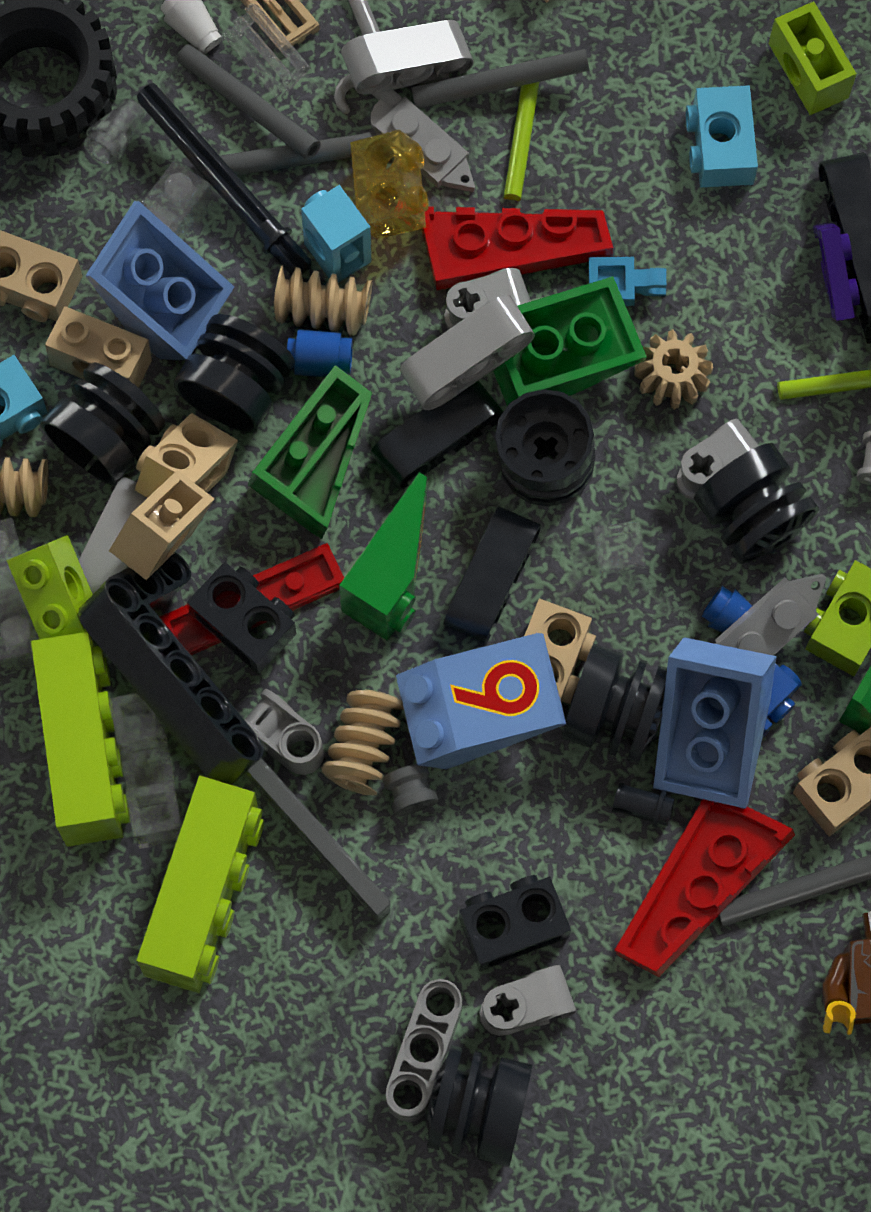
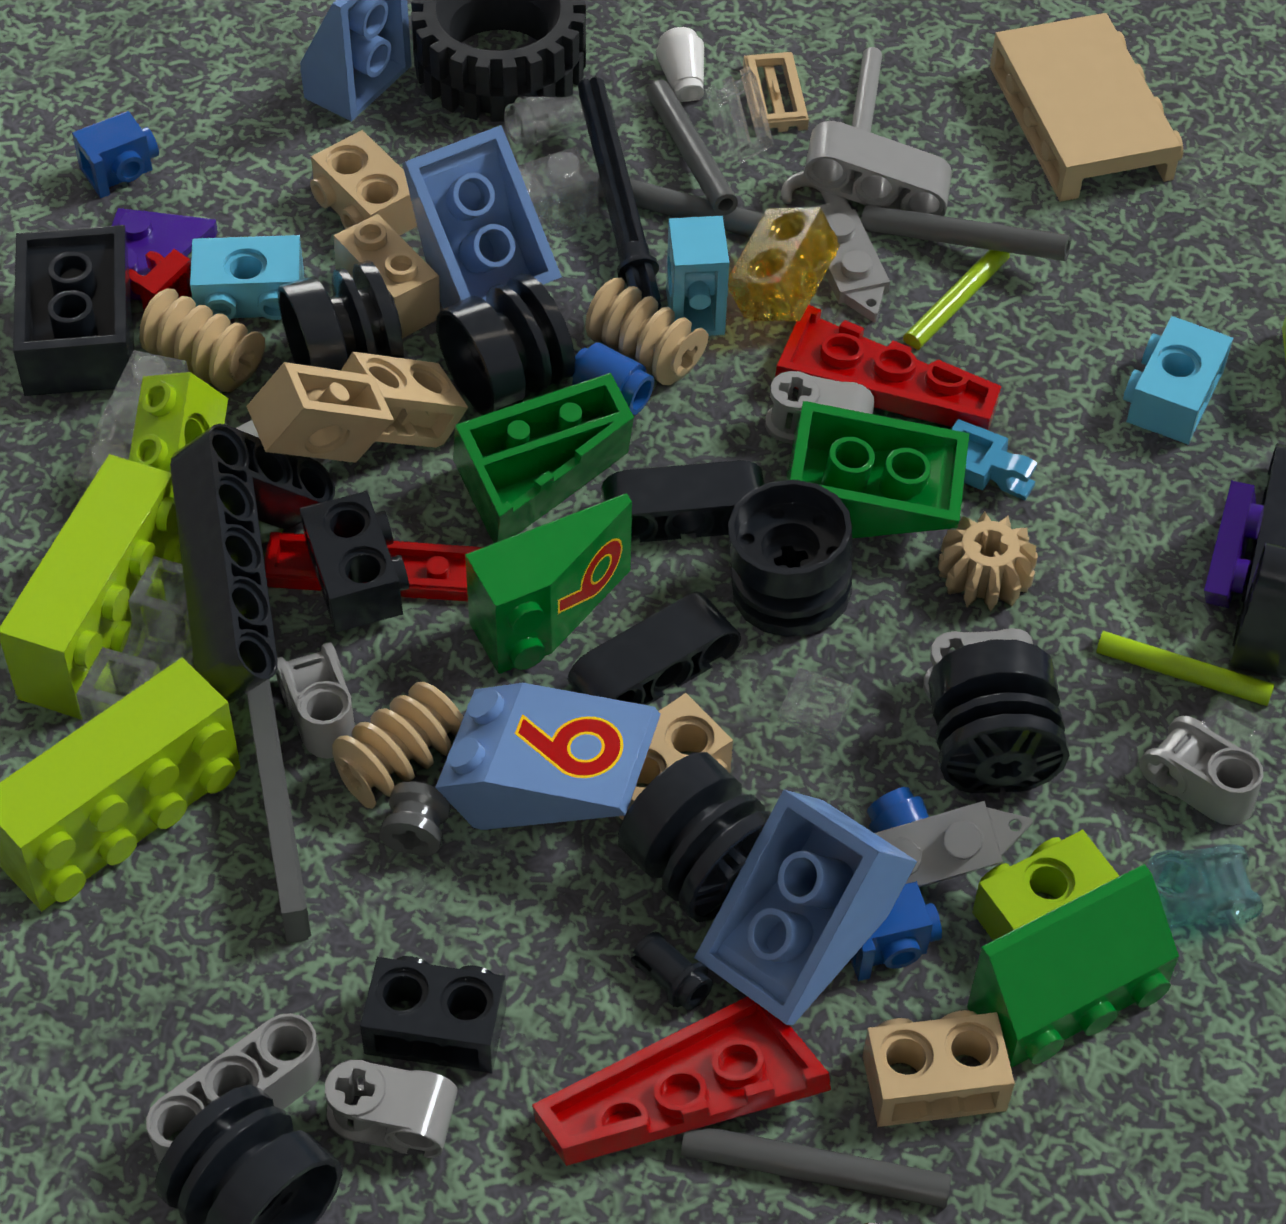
camera: 30 degrees right, 20 degrees down
light grey beam [400,295,535,410] -> none

